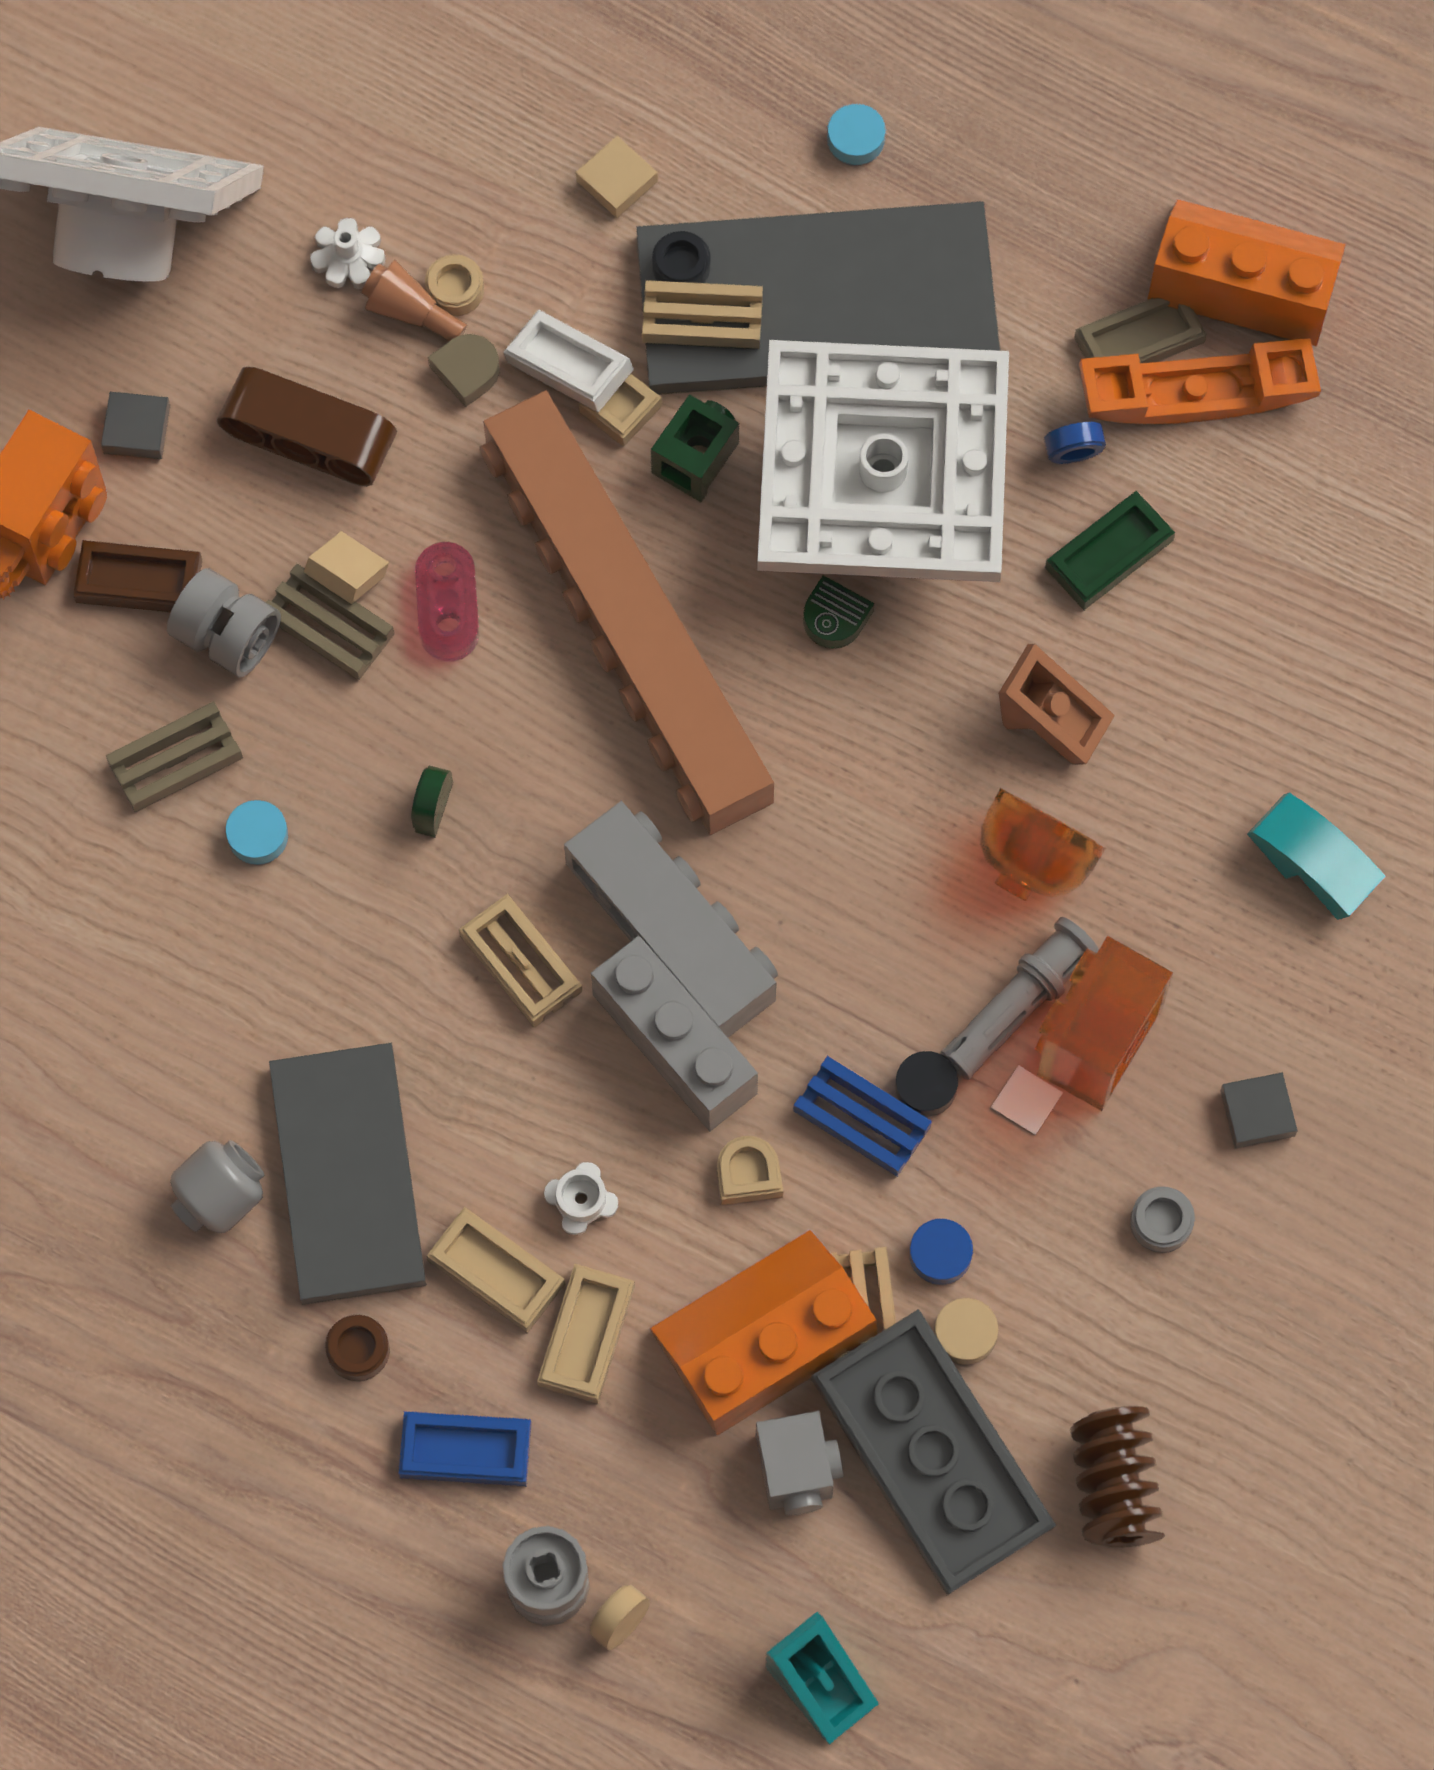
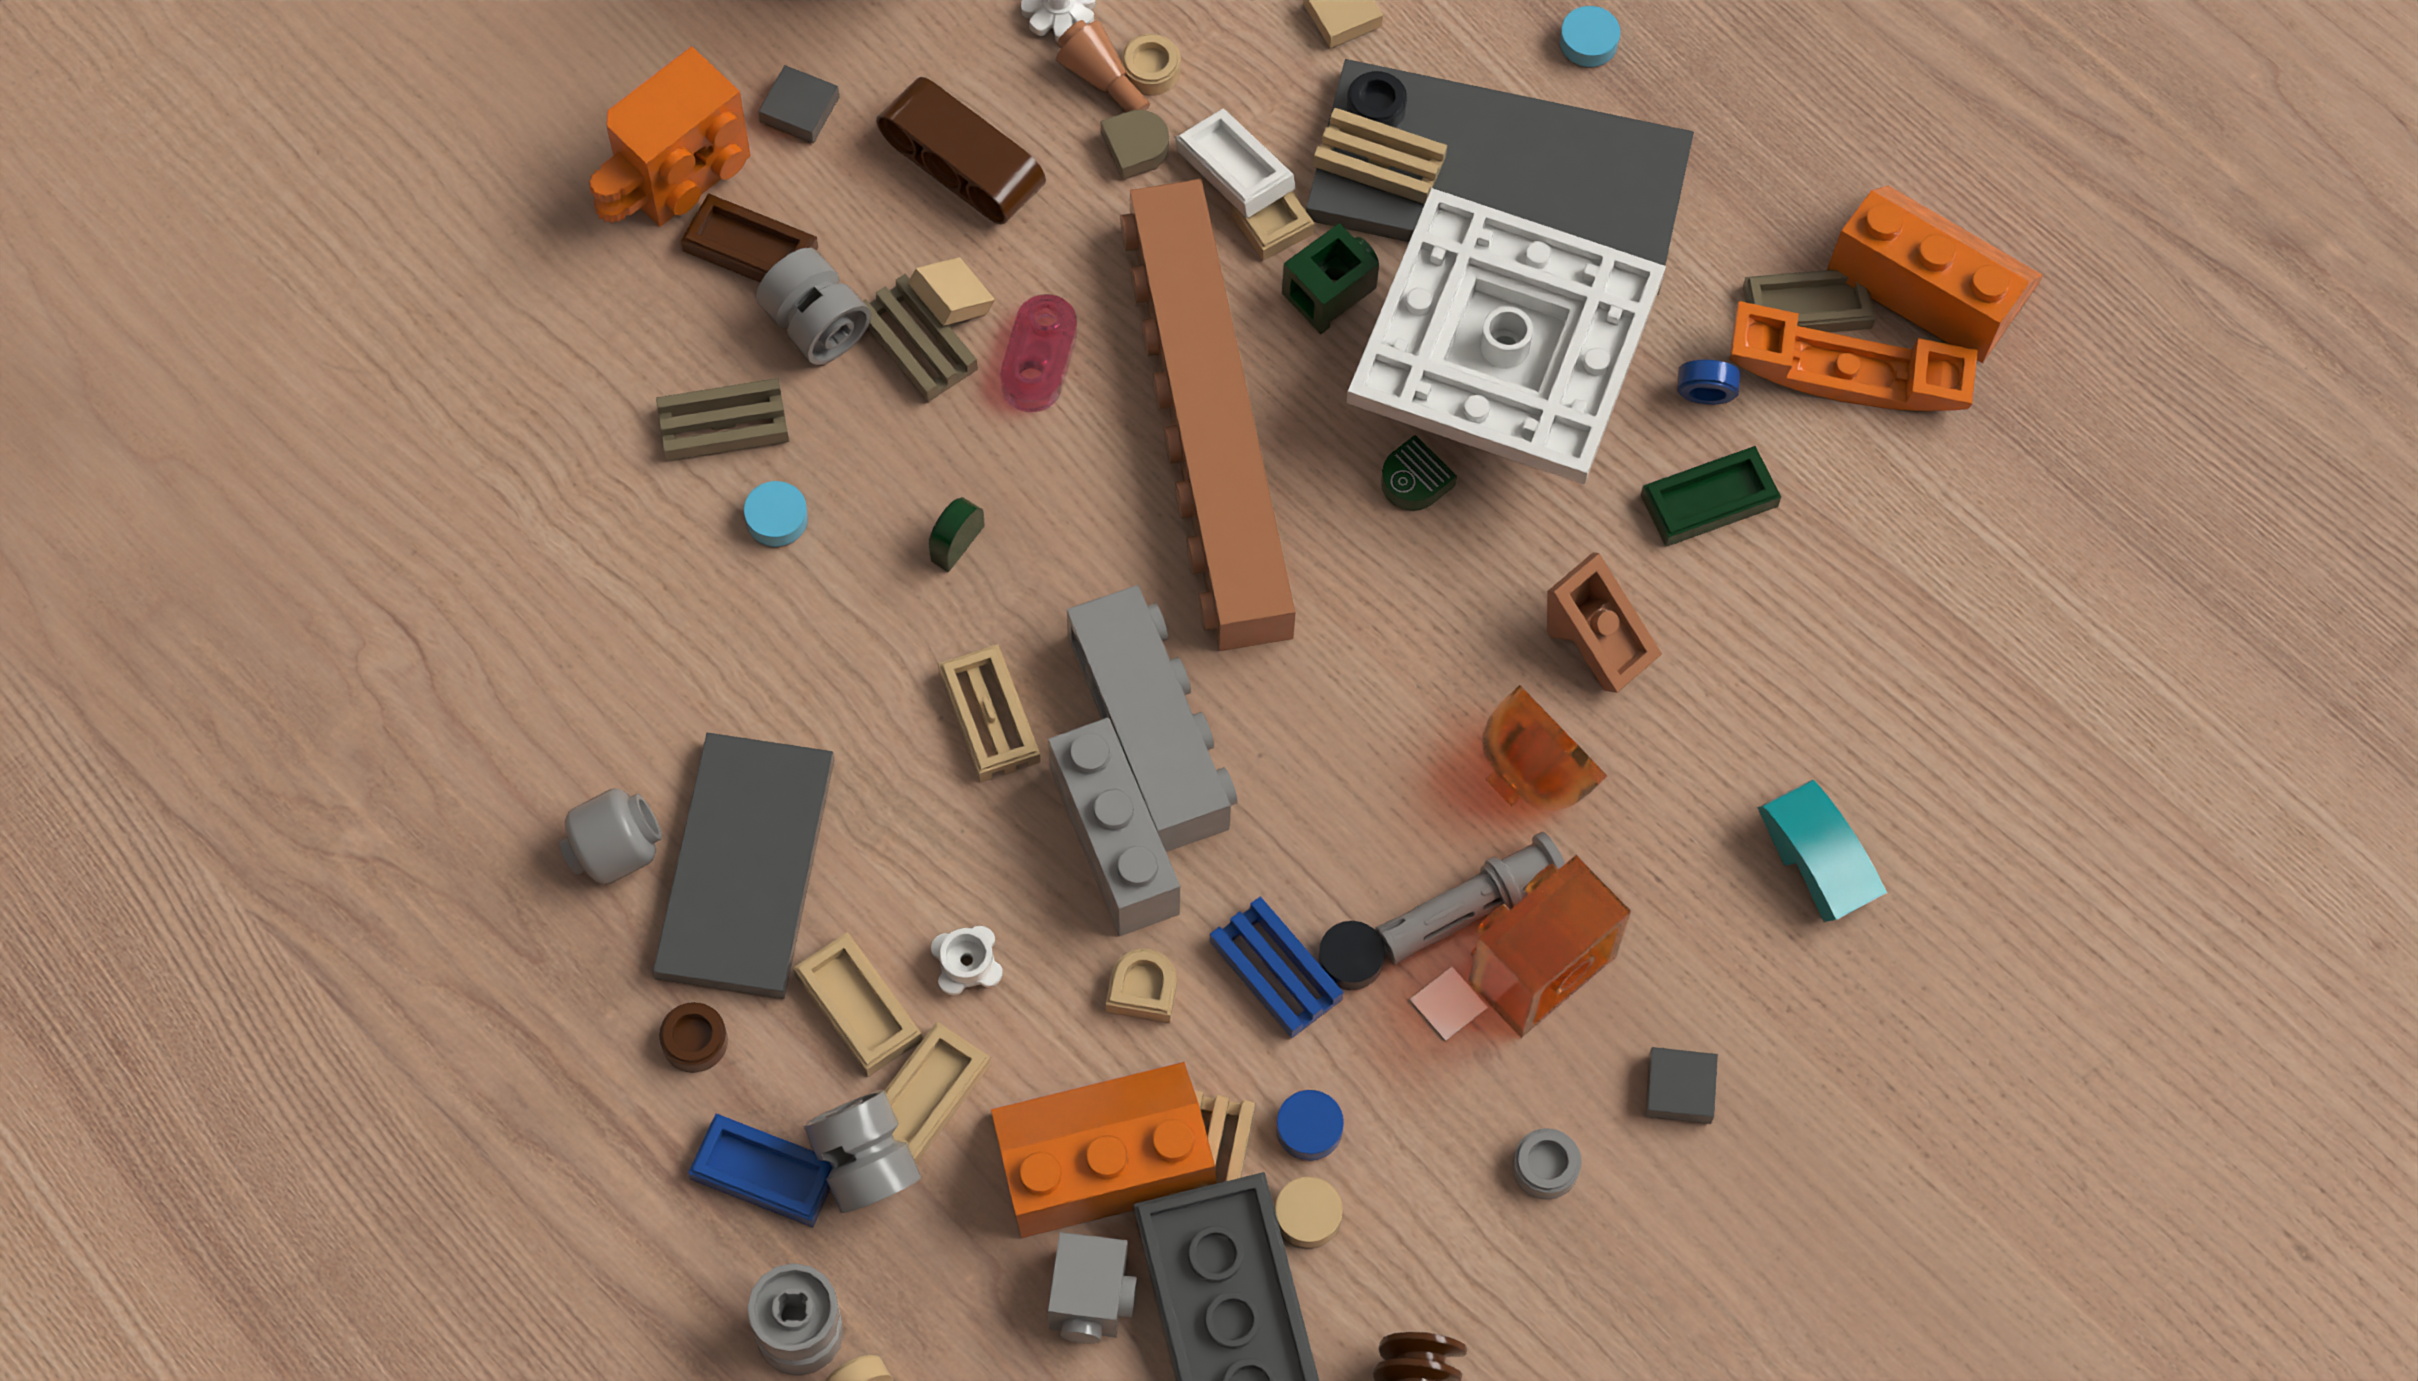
camera: 15 degrees right, 5 degrees down
none -> light grey wheel [803,1090,921,1213]

